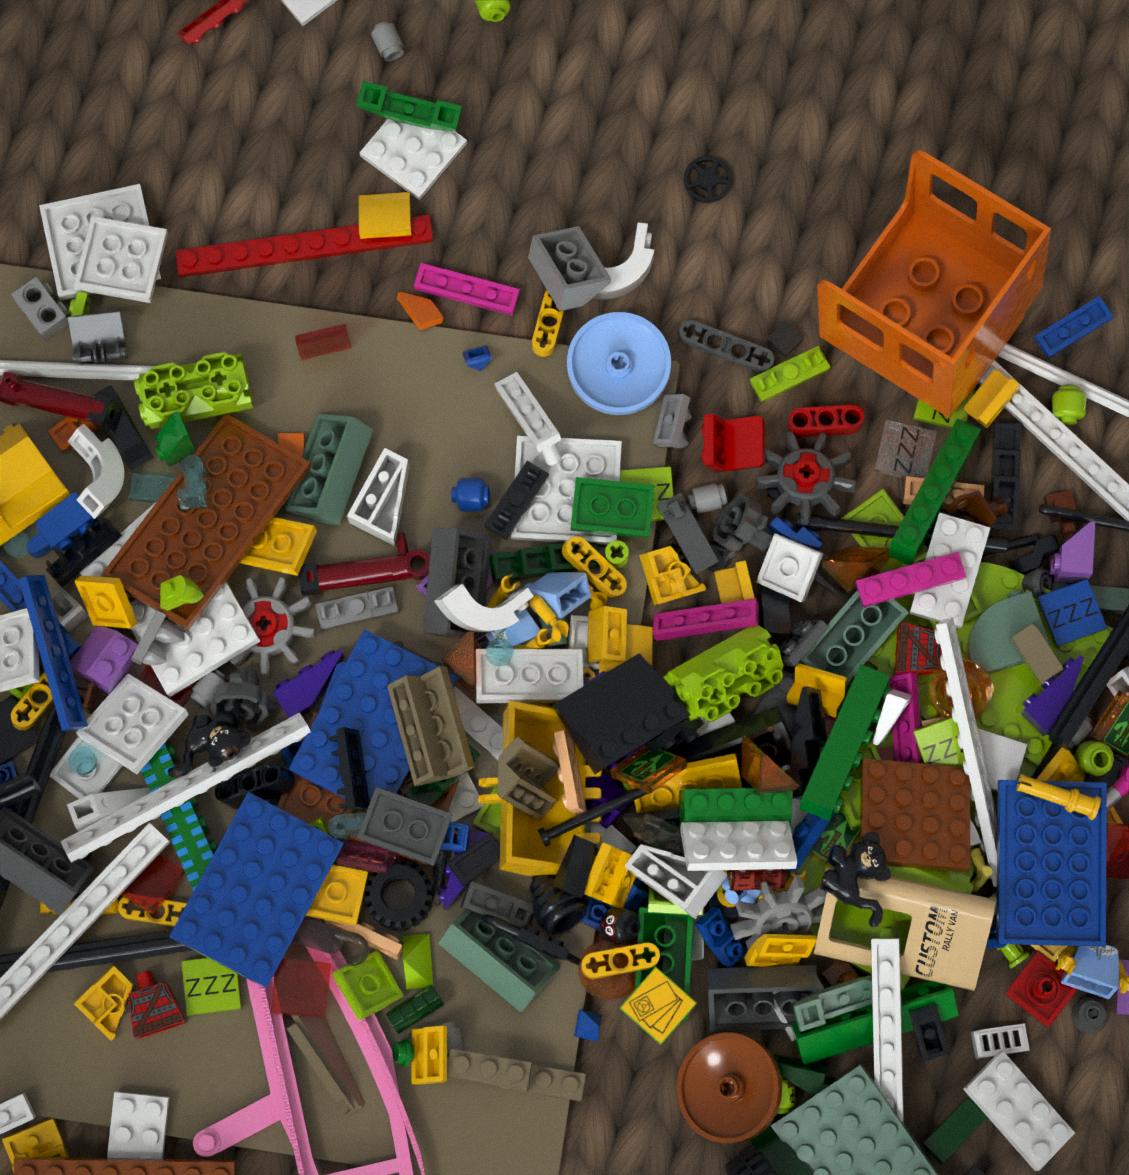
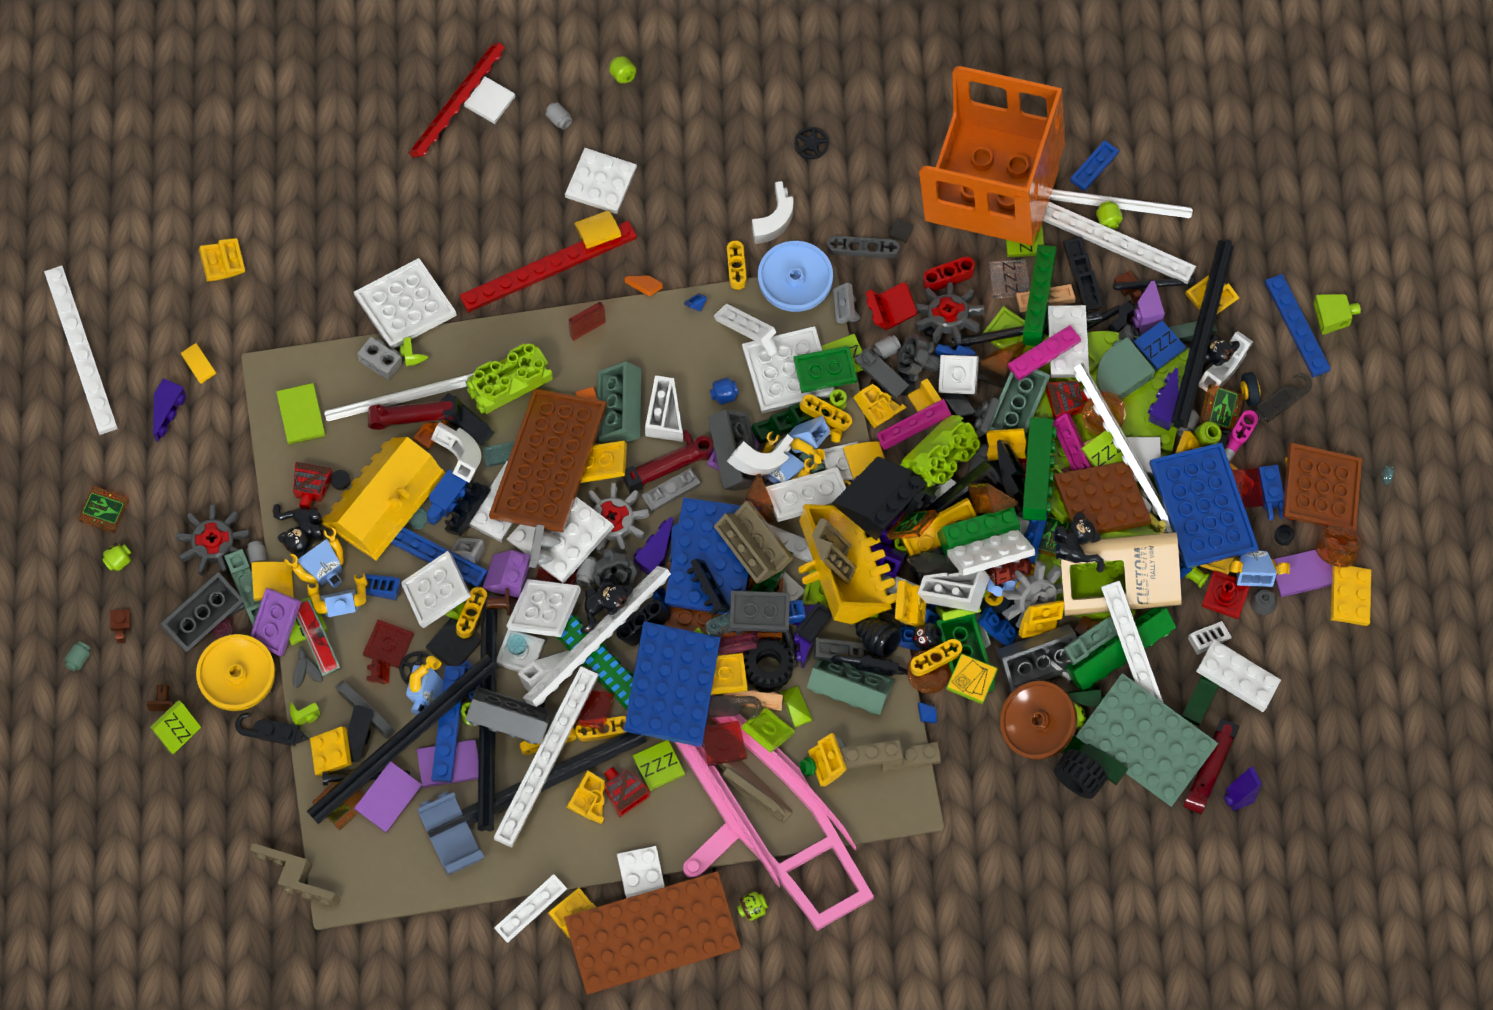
camera: 20 degrees left, 10 degrees down
blue plate [19,575,88,731] -> none
hinge [68,311,128,365] -> none
white plate [73,216,168,303] -> none
yellow plate [75,575,138,629] -> none
green slope [155,411,196,467] -> none
lime plate [160,575,204,611] -> none
clear light blue leg [177,455,207,509] -> none
green slope [356,81,462,131] -> none
dark green axle [386,984,444,1034] -> none
dark pink plate [414,263,520,316] -> none
black plate [484,460,549,541] -> none
clear light blue tile [486,638,513,666] -> none
light grey slope [528,226,611,311] -> none
black bar [538,784,651,847] -> none
black slope [552,835,596,898] -> none
light nougat plate [553,730,587,815] -> none
yellow panel [587,606,627,663] -> none
lime plate [749,345,831,403] -> none
white slope [872,689,912,745] -> none
black slope [909,1003,950,1062] -> none
reddish brown bracket [946,491,1007,527] -> none
yellow panel [963,369,1020,428] -> none
dark tan slope [1009,623,1063,684] -> none
yellow pin [1016,774,1101,820] -> none

